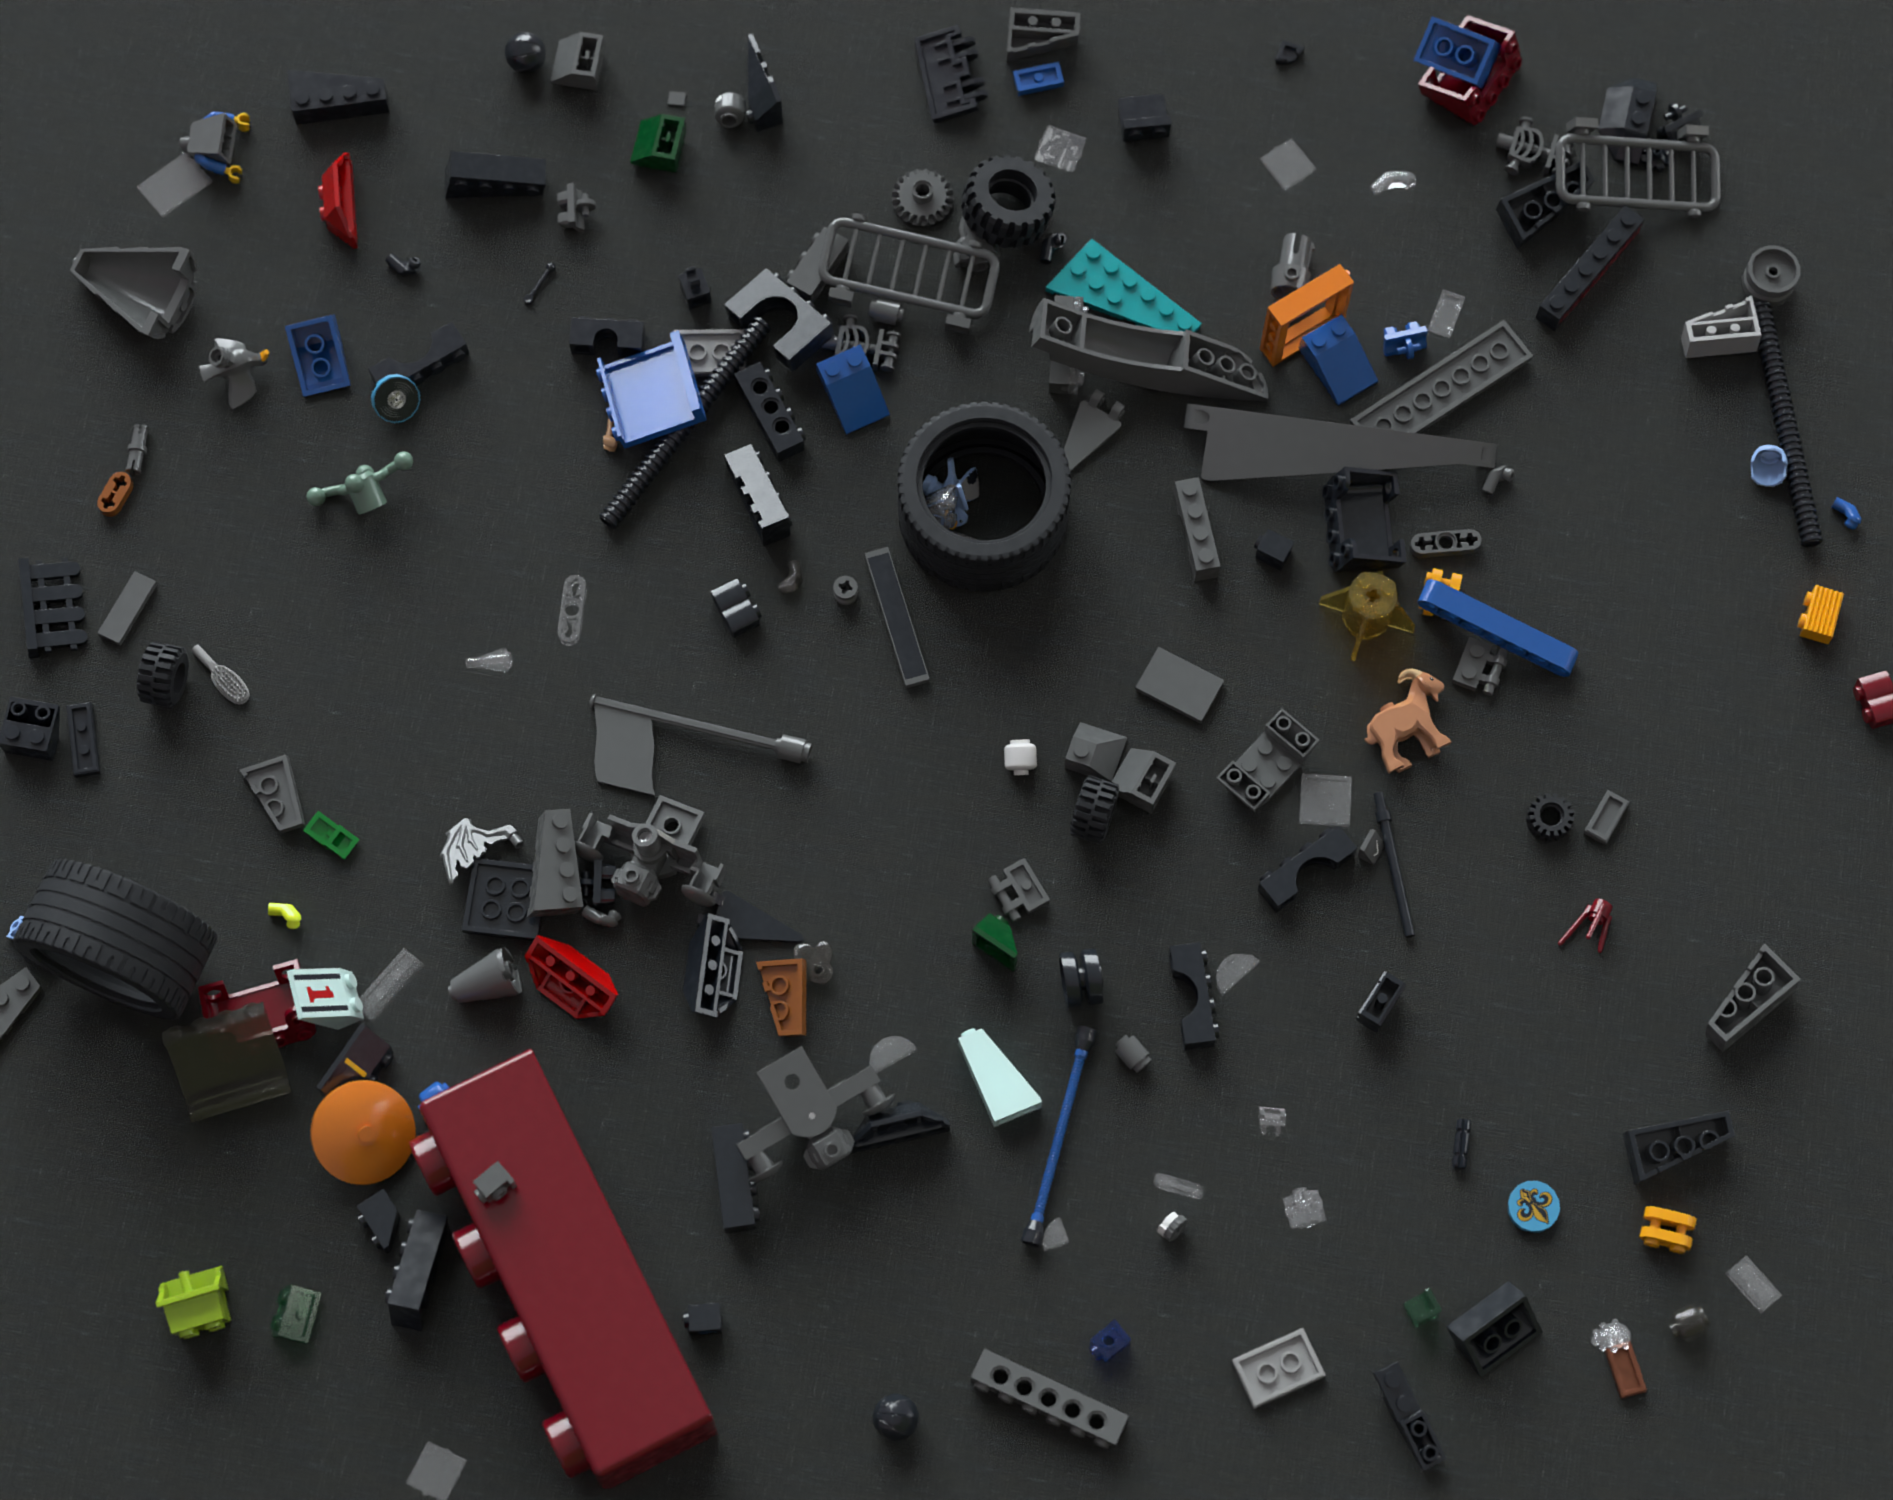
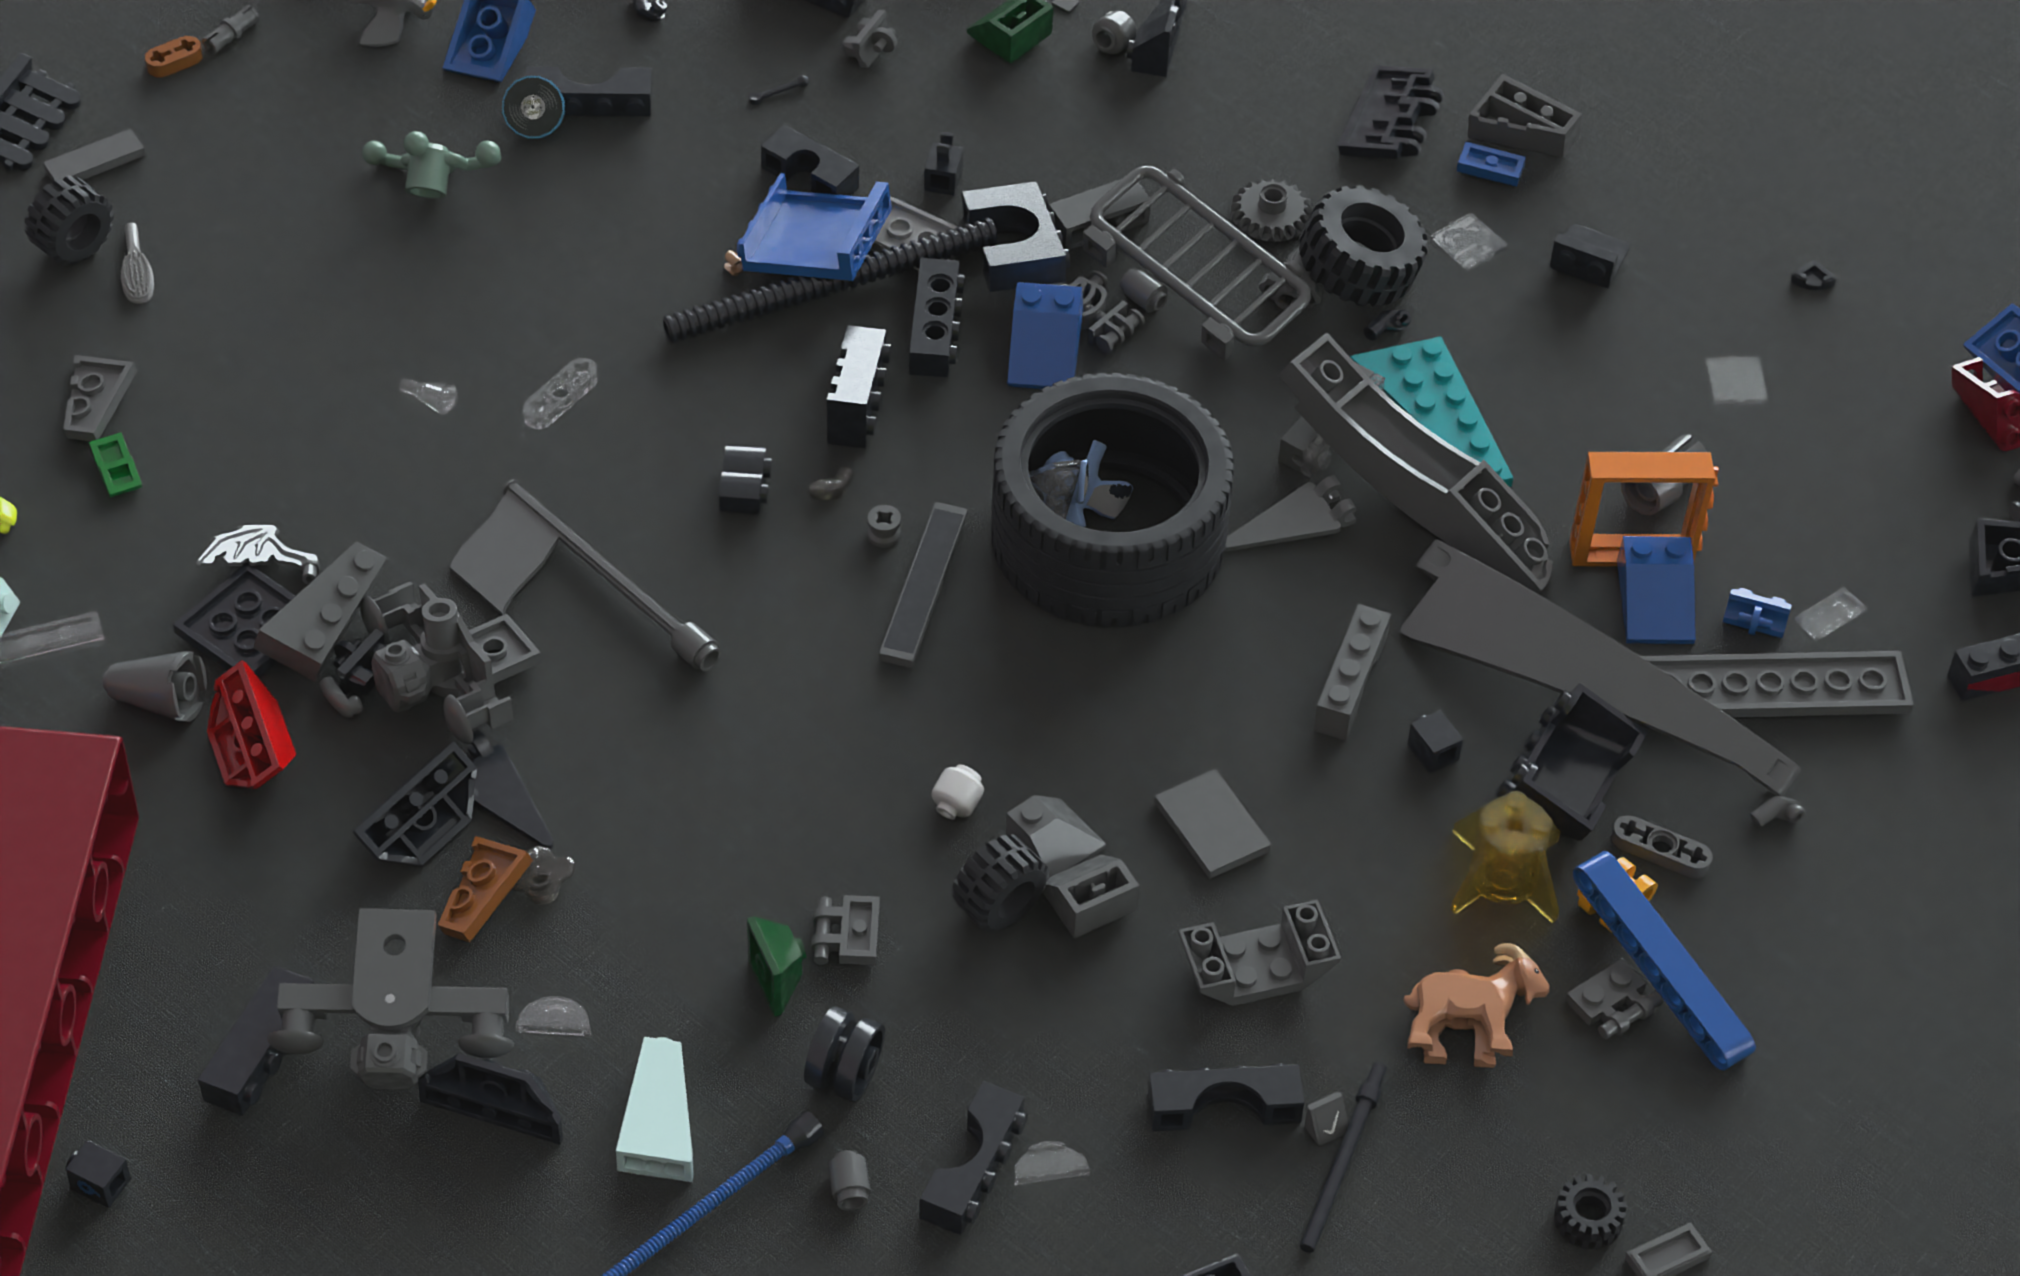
camera: 30 degrees right, 20 degrees down
clear tile [1299,773,1352,827] -> none
clear arm [1370,171,1416,195] -> none

